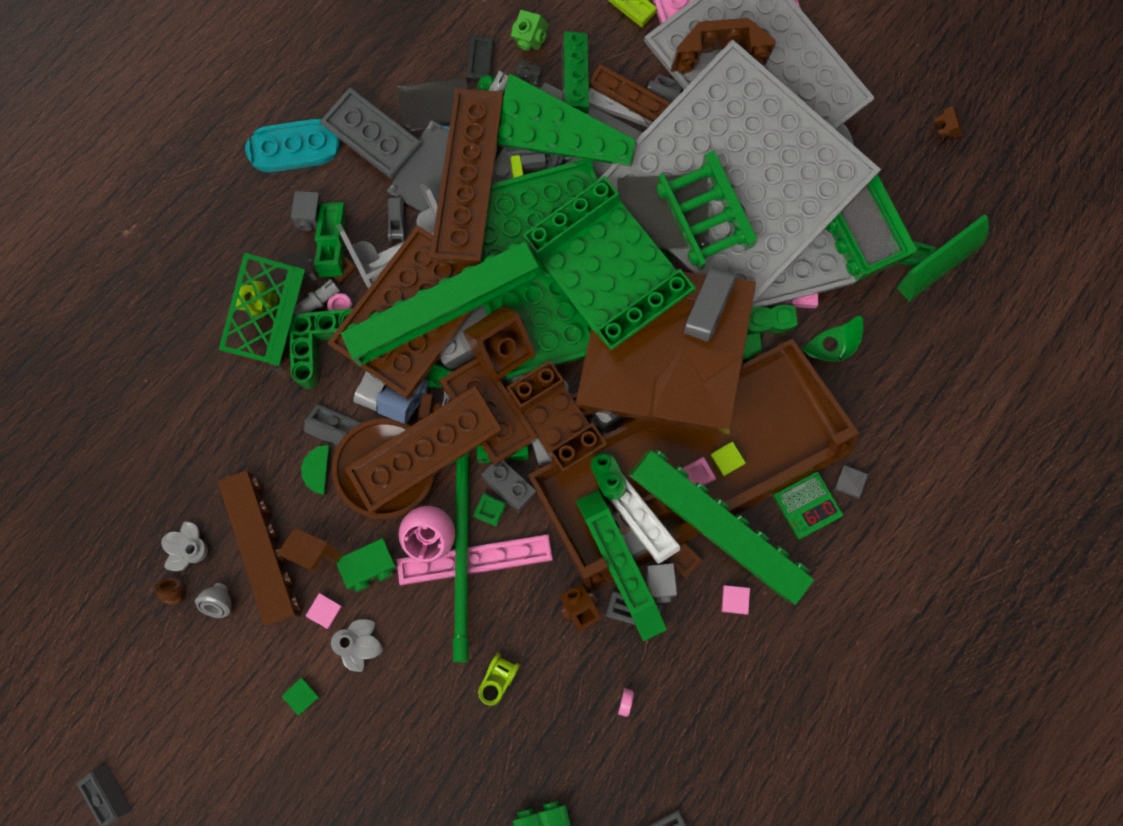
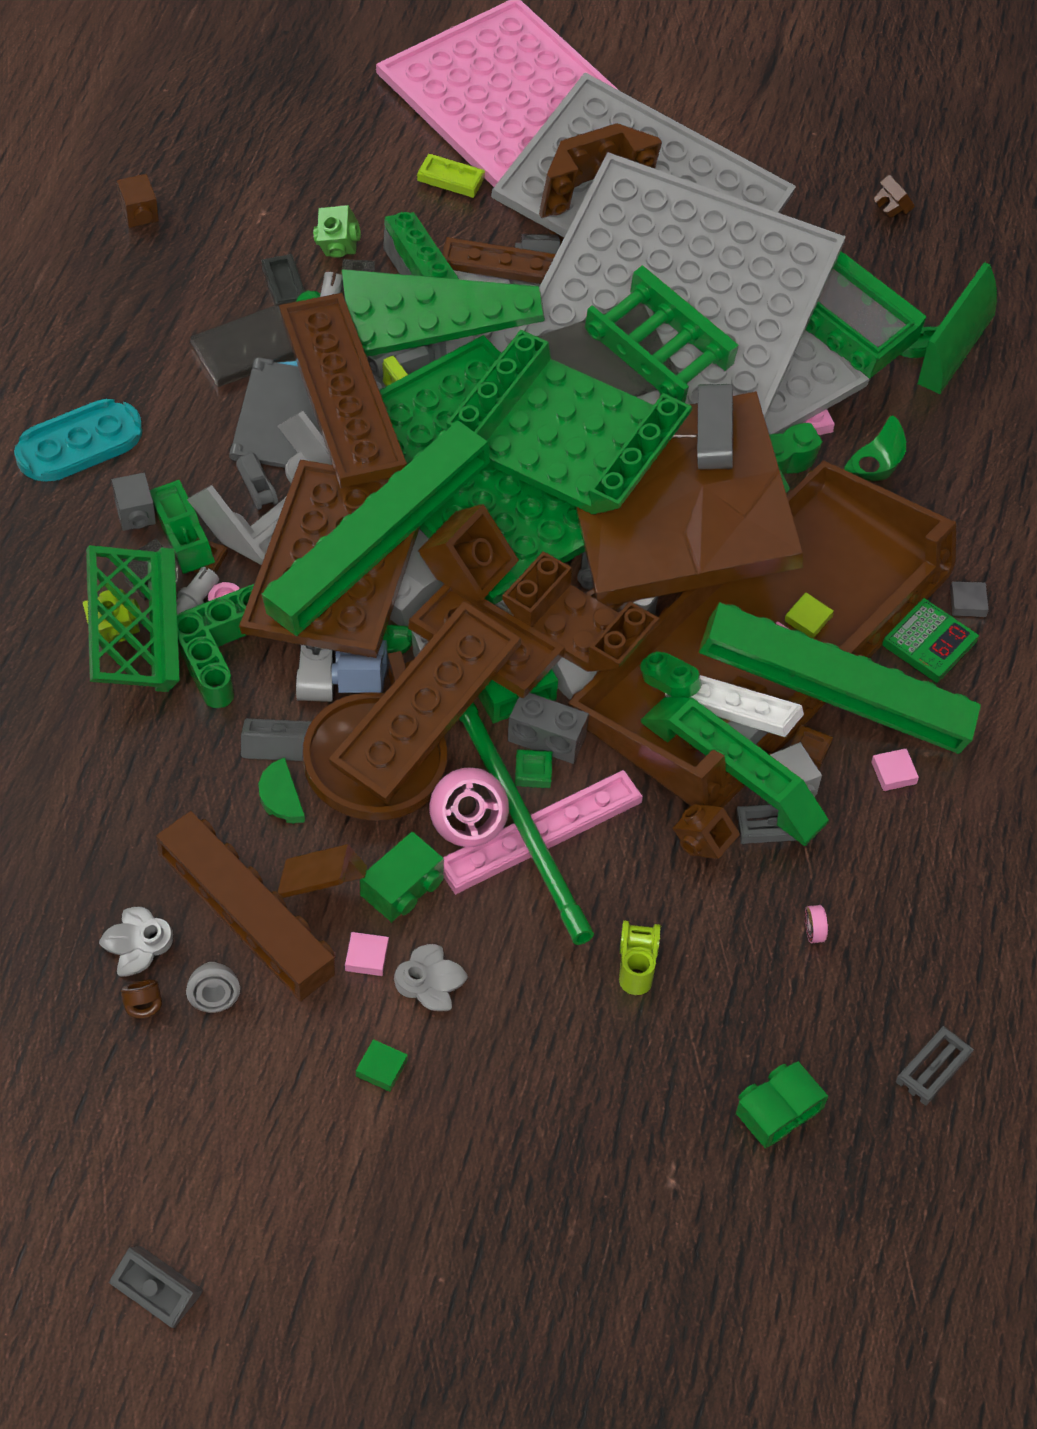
camera: 25 degrees left, 20 degrees down
dark grey tile [320,87,422,180] -> none

